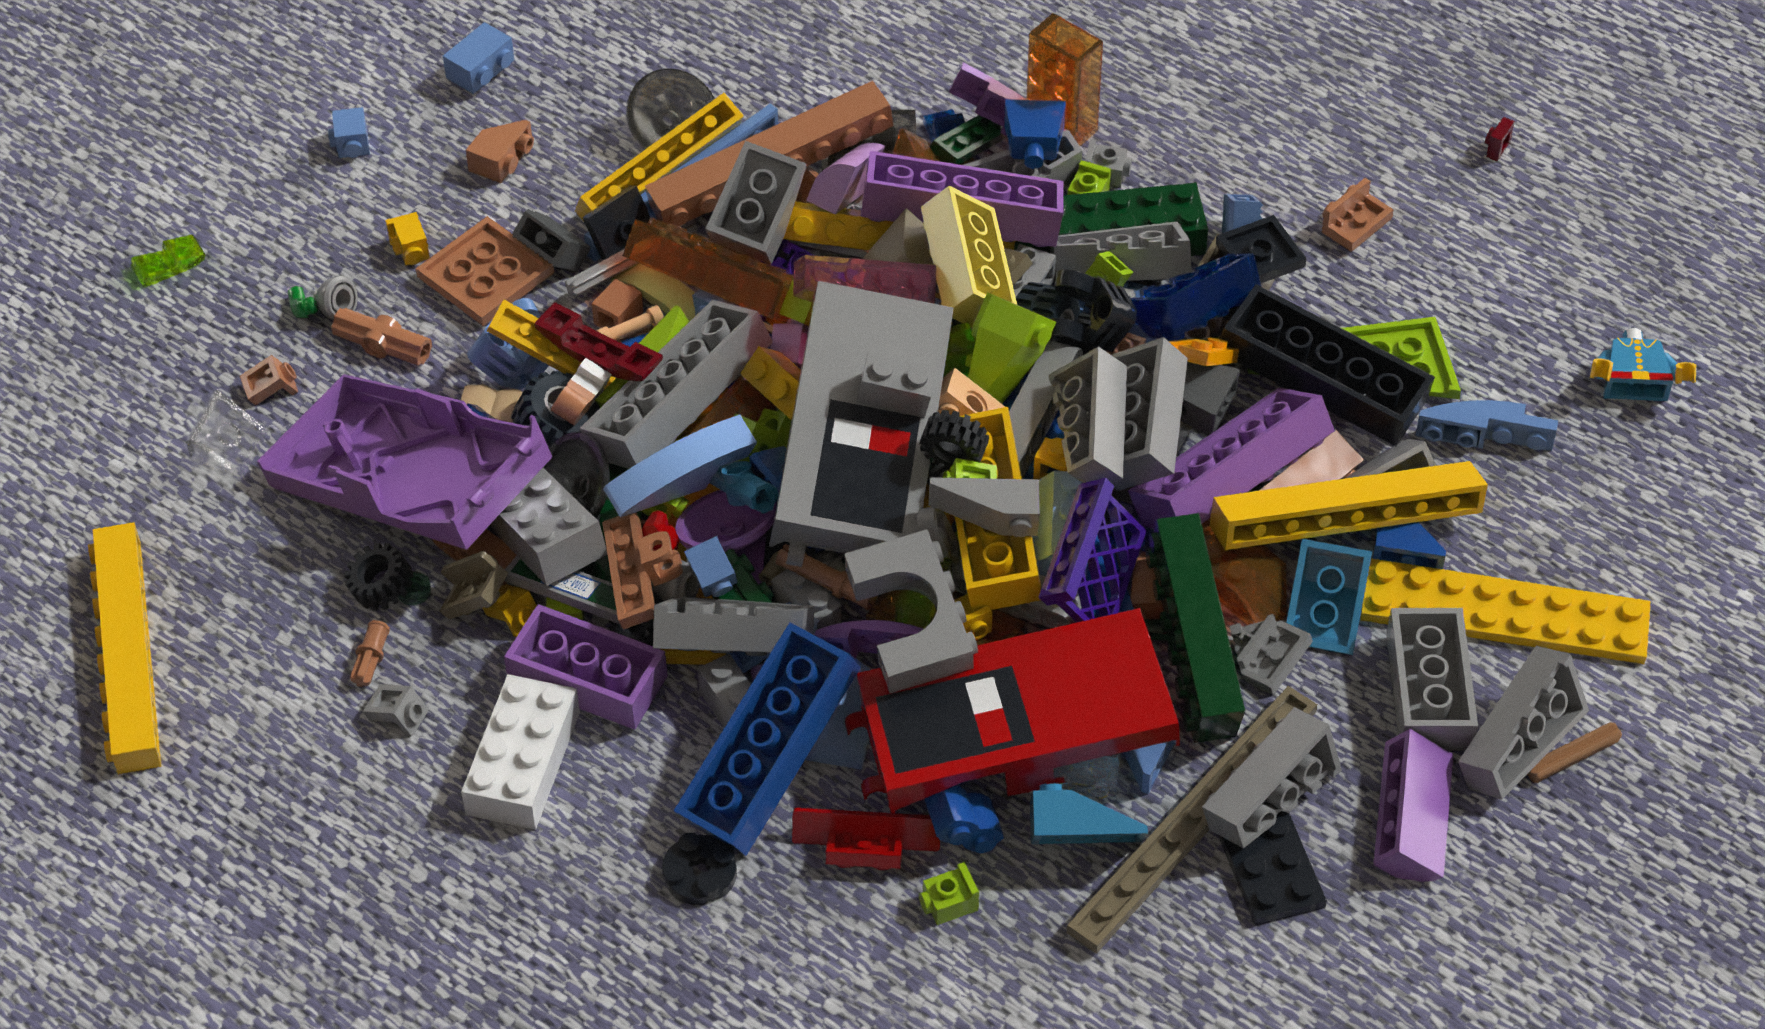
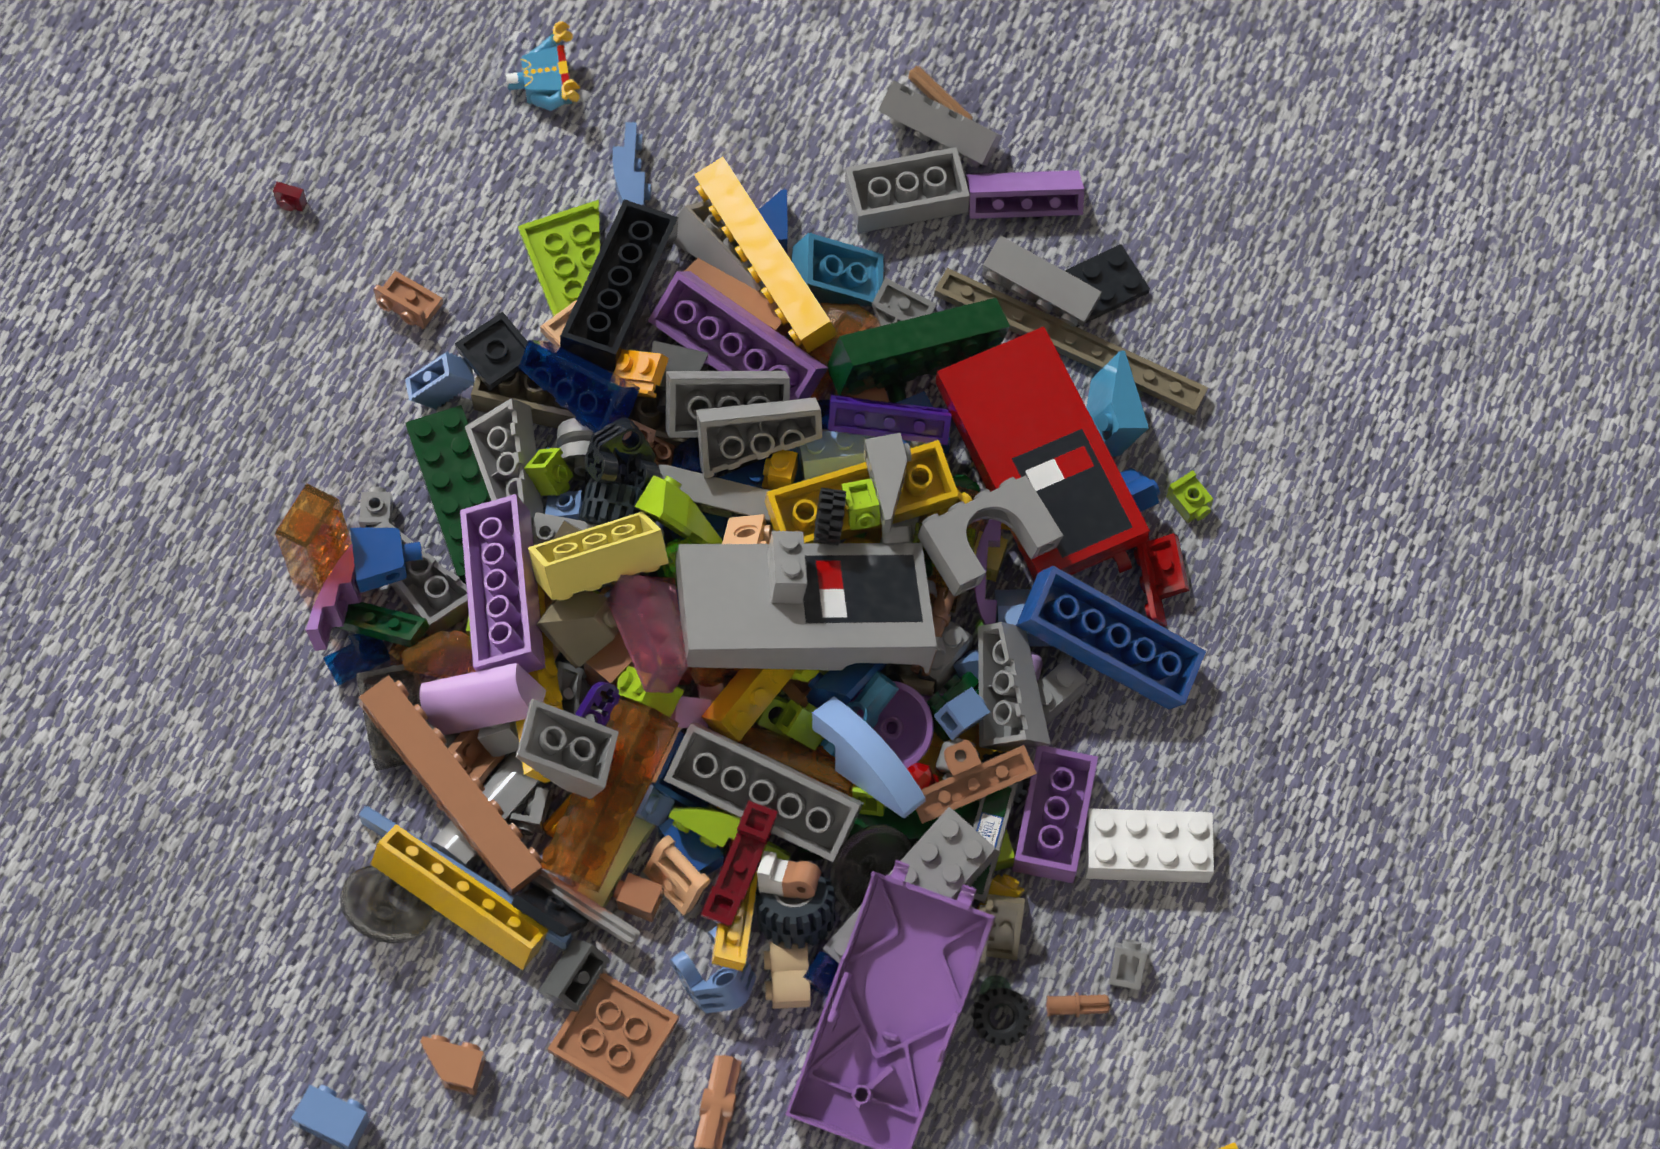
camera: 105 degrees left, 15 degrees up
yellow brick [385,212,430,266] -> none
black plate [662,832,737,905] -> none
lime brick [1067,160,1111,195] -> none
yellow plate [1360,558,1651,664] -> none

